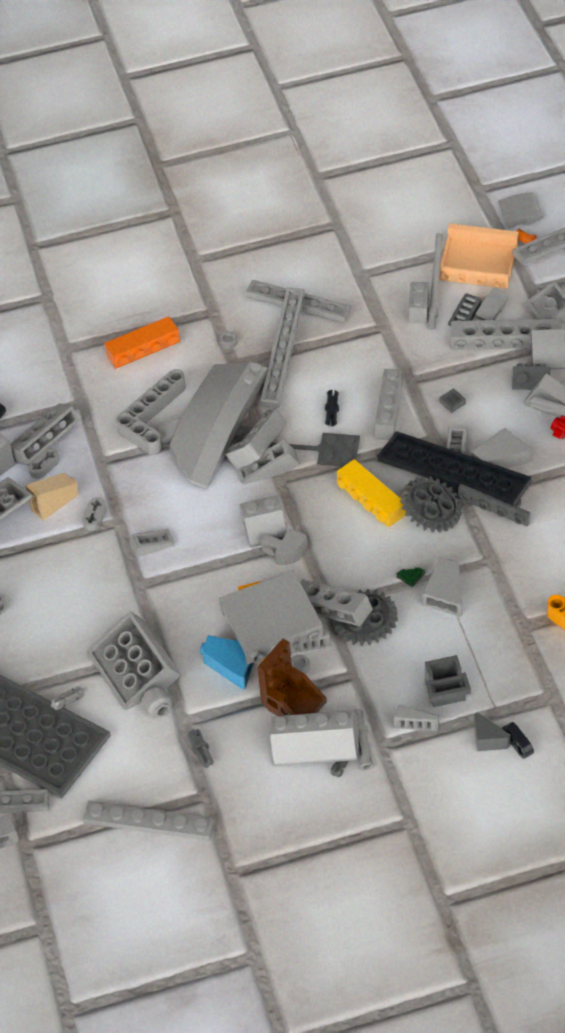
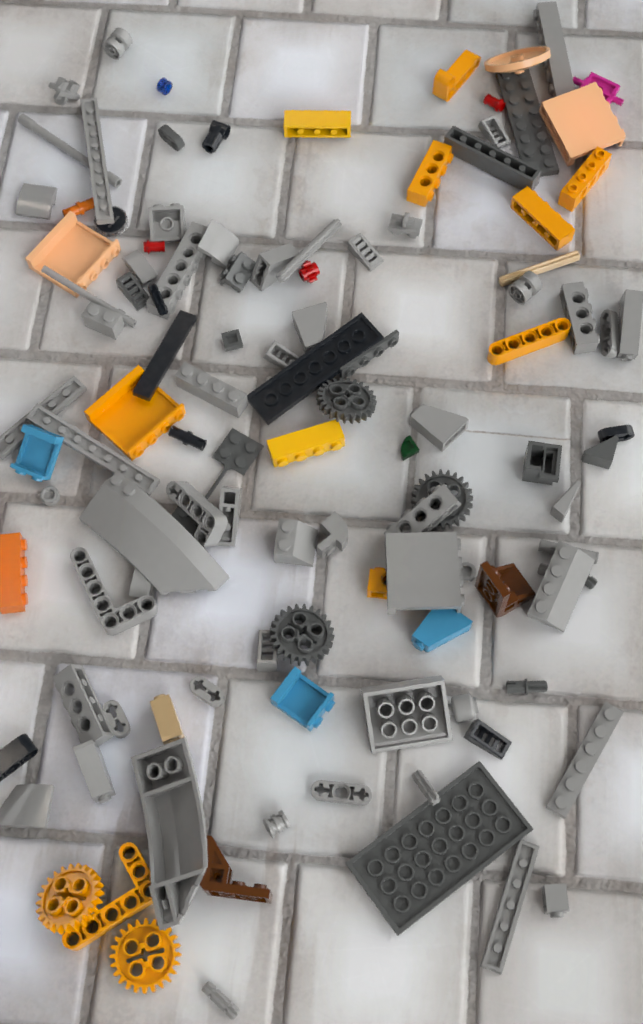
camera: 70 degrees left, 15 degrees up
none -> dark azure panel [10,424,64,482]
none -> light orange panel [84,365,186,461]
none -> tile [93,206,128,237]
none -> black tile [133,310,197,402]
none -> red pin [144,240,165,254]
none -> black axle [148,284,168,316]
none -> dark grey gear [269,604,335,666]
none -> dark azure panel [270,667,335,732]
none -> light grey beam [311,780,372,806]
none -> black slope [464,719,512,760]

